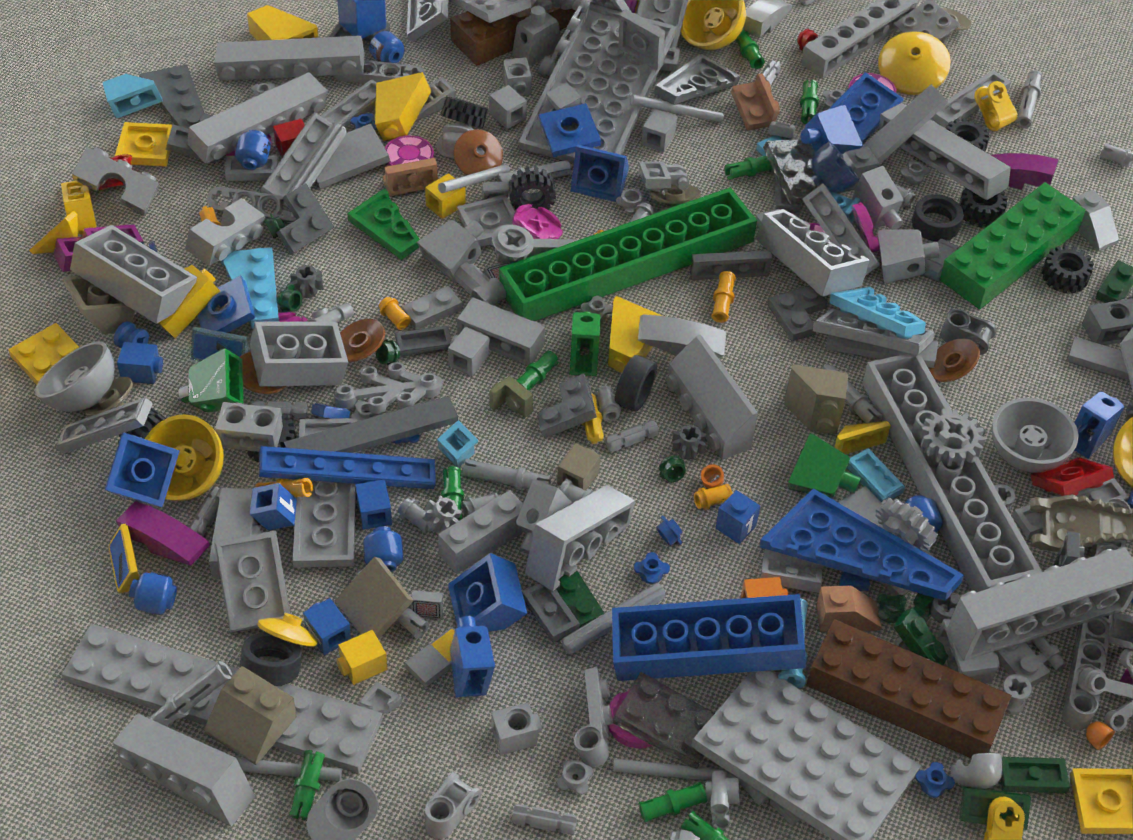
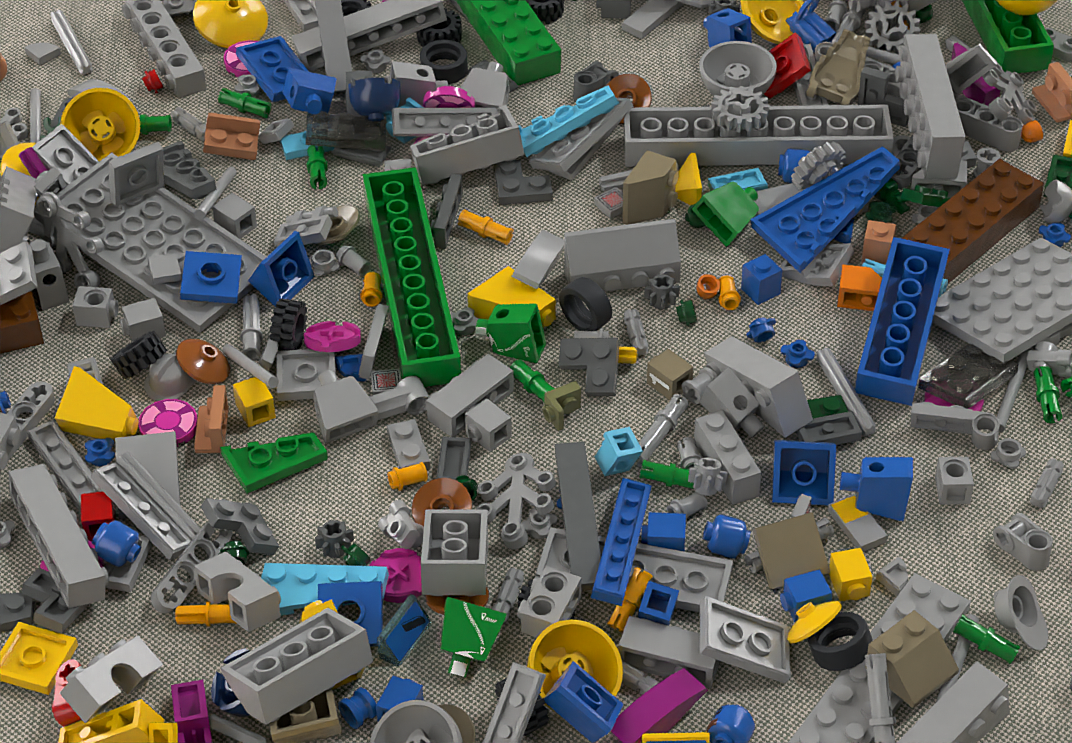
camera: 70 degrees left, 5 degrees down
blue tile [311,403,350,419] -> none
light grey gear [491,224,534,261] -> none

